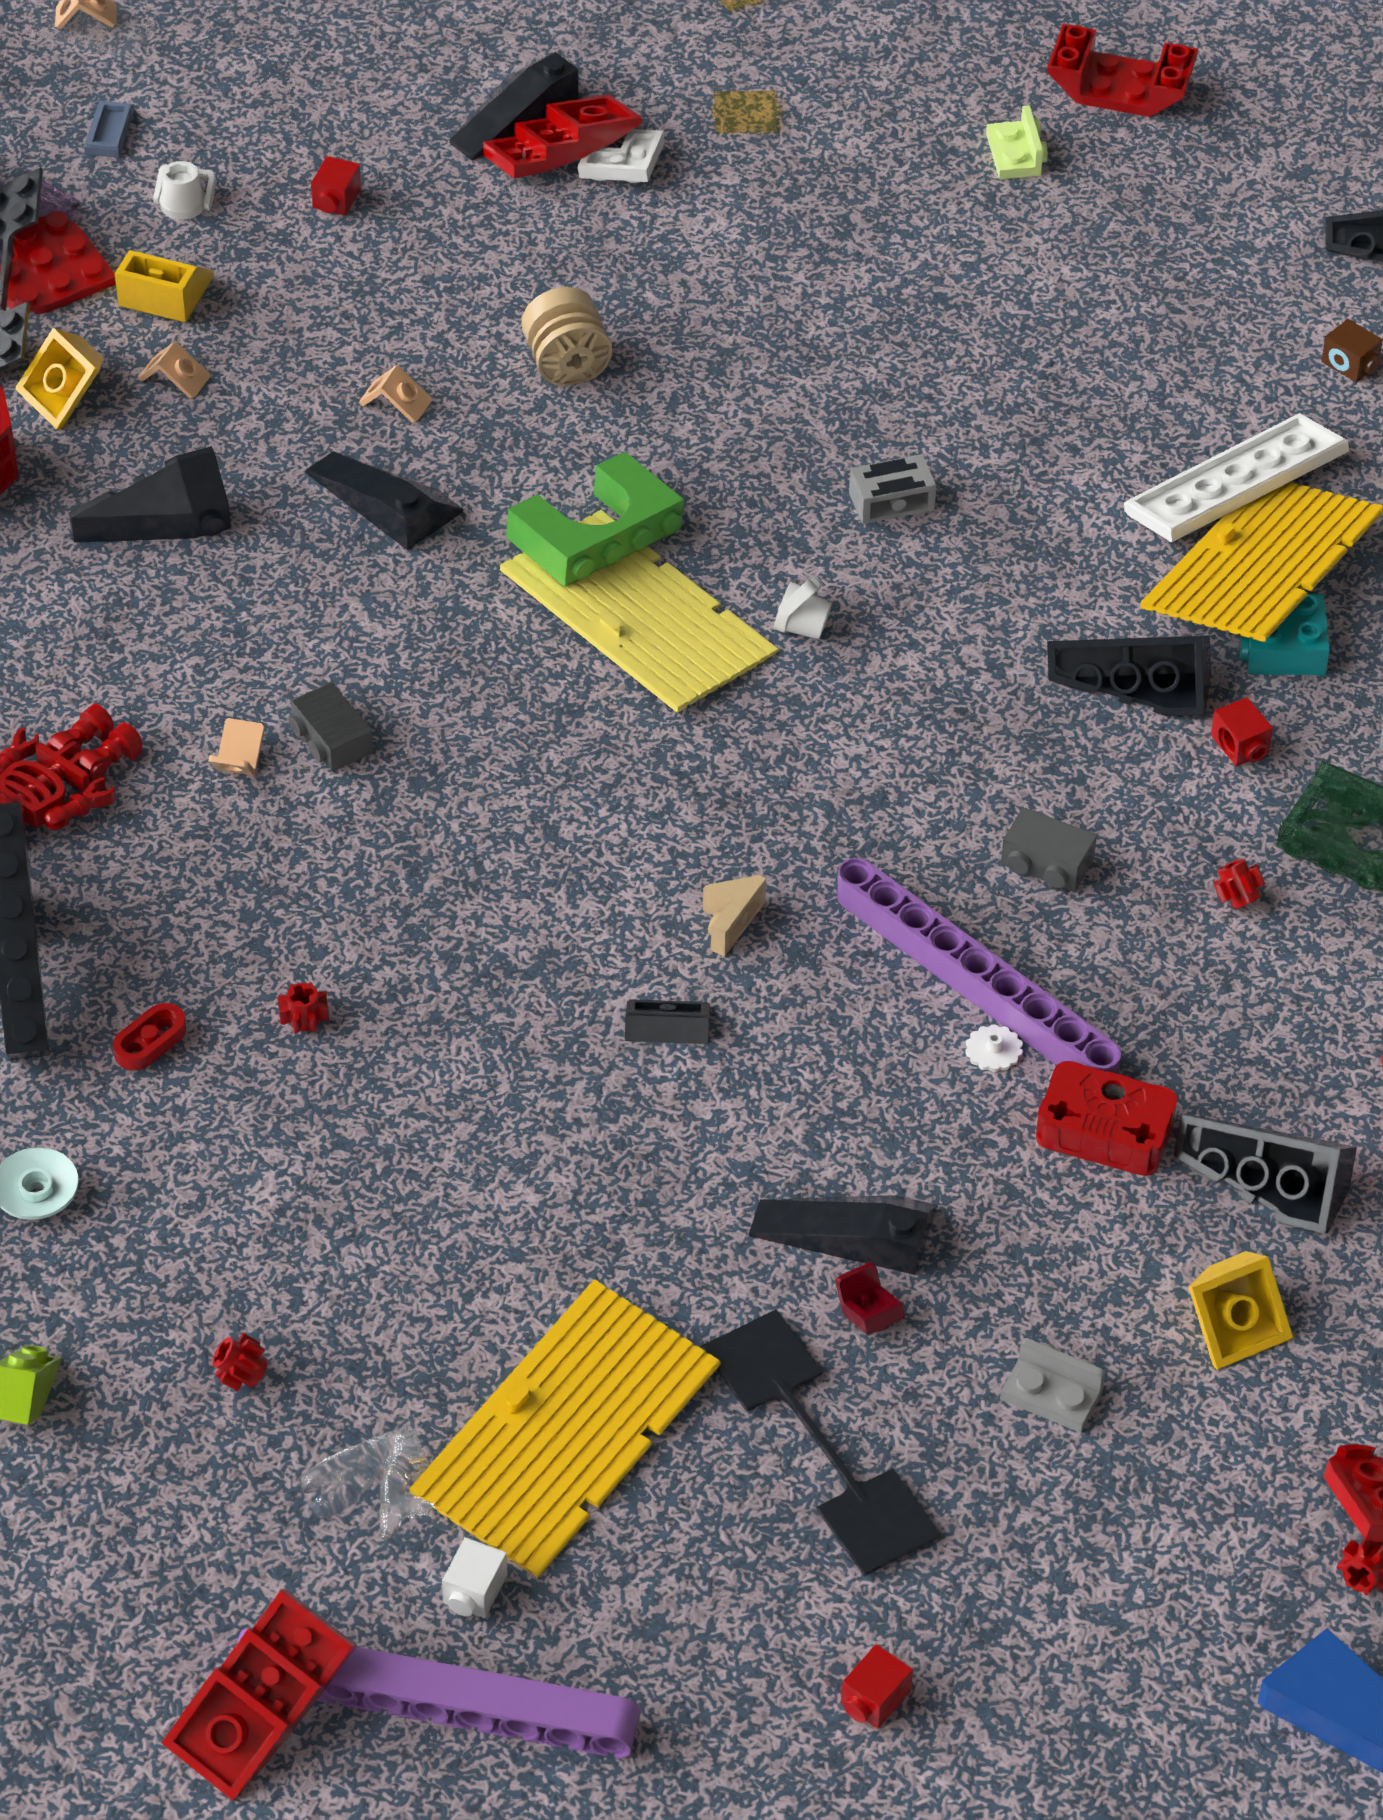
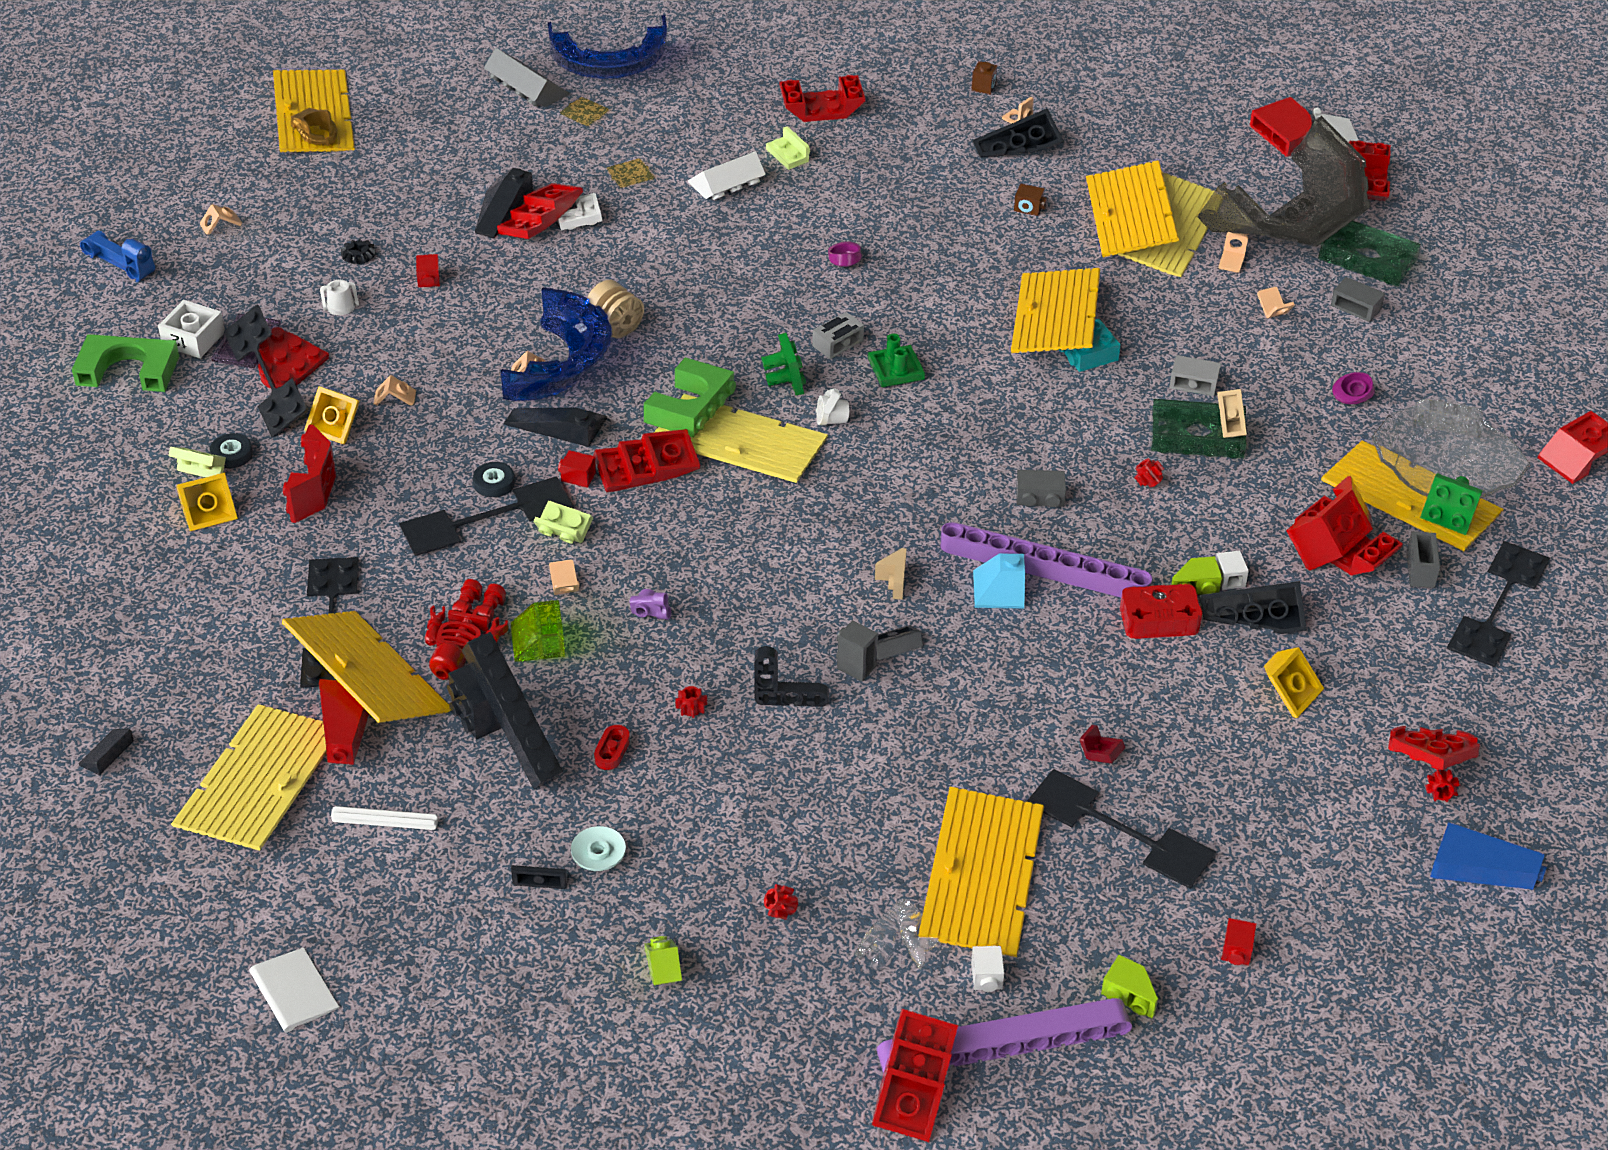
camera: 25 degrees left, 5 degrees down
black wedge [69,446,231,543] -> none
sand blue tile [84,101,134,158] -> none
yellow slope [115,250,214,323] -> none
dark grey brick [288,681,373,772] -> none
black wedge [749,1195,937,1275] -> none
white piece [966,1025,1023,1073] -> none
light grey bracket [1000,1338,1105,1433] -> none
black wedge [1047,635,1211,716] -> none
white tile [1124,413,1349,542] -> none
red brick [1211,697,1273,766] -> none
none -> black gear [341,239,376,264]
none -> black hinge [399,476,574,556]
none -> black bush [472,462,515,497]
none -> clear blue windscreen [501,287,612,401]
none -> clear neon green slope [510,600,565,662]
none -> yellowish green bracket [533,501,593,544]
none -> red brick [558,450,596,488]
none -> red slope [593,429,700,493]
none -> medium lavender plate [629,589,671,620]
none -> white slope [688,151,766,200]
none -> black beam [754,646,829,707]
none -> green plate [761,333,806,396]
none -> magenta hat [828,241,862,267]
none -> dark grey piece [836,620,878,682]
none -> green plate [868,333,925,388]
none -> medium azure slope [973,553,1025,609]
none -> lime slope [1101,955,1158,1018]
none -> lime slope [1171,556,1222,595]
none -> white brick [1216,551,1249,590]

